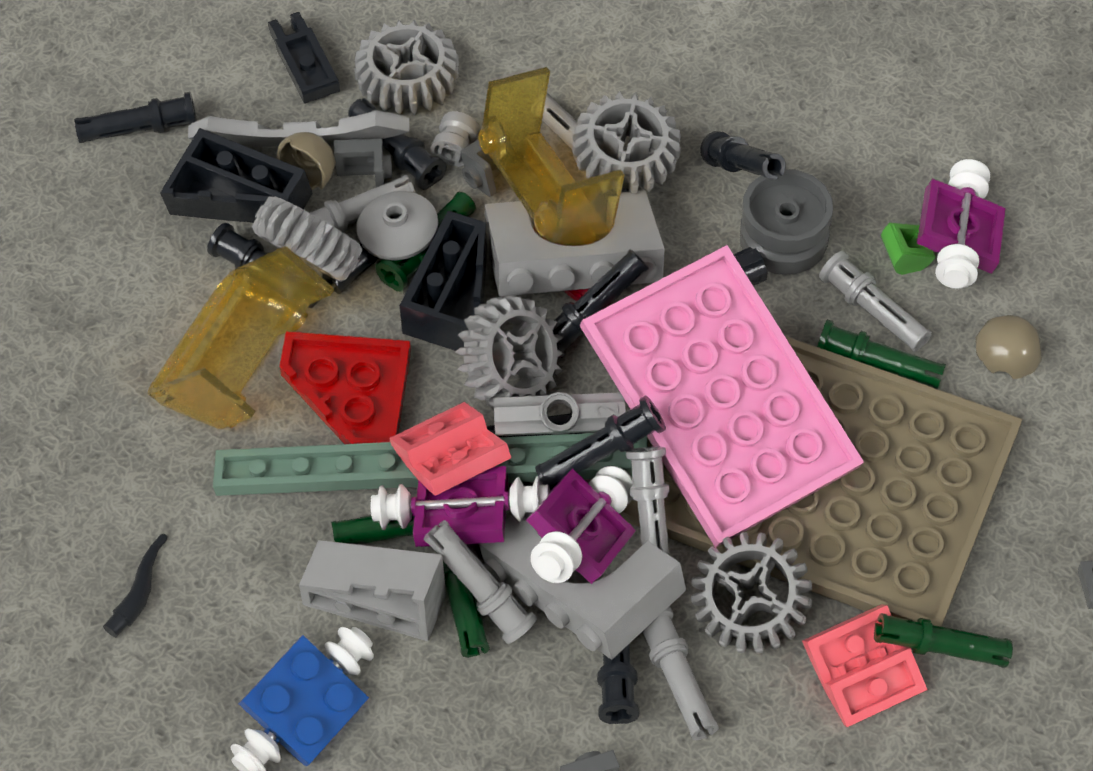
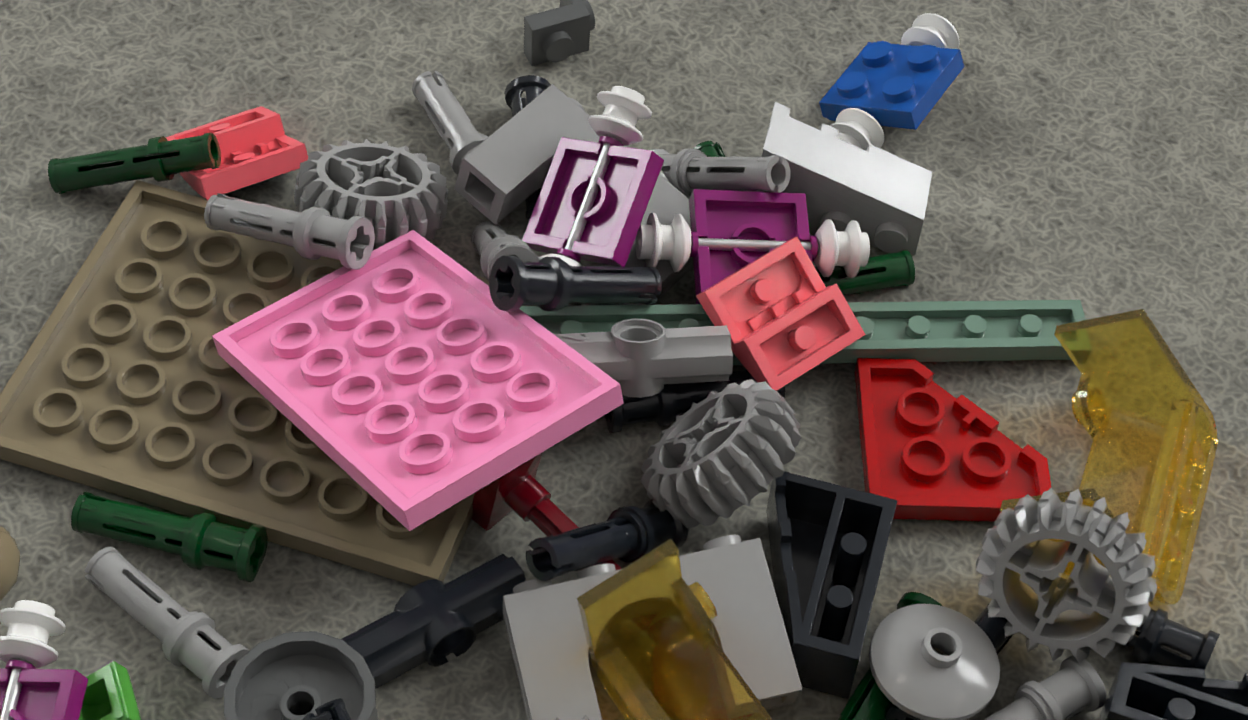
camera: 170 degrees right, 5 degrees down
black animal [103,534,167,638] -> none
none -> light grey pin [204,193,375,269]

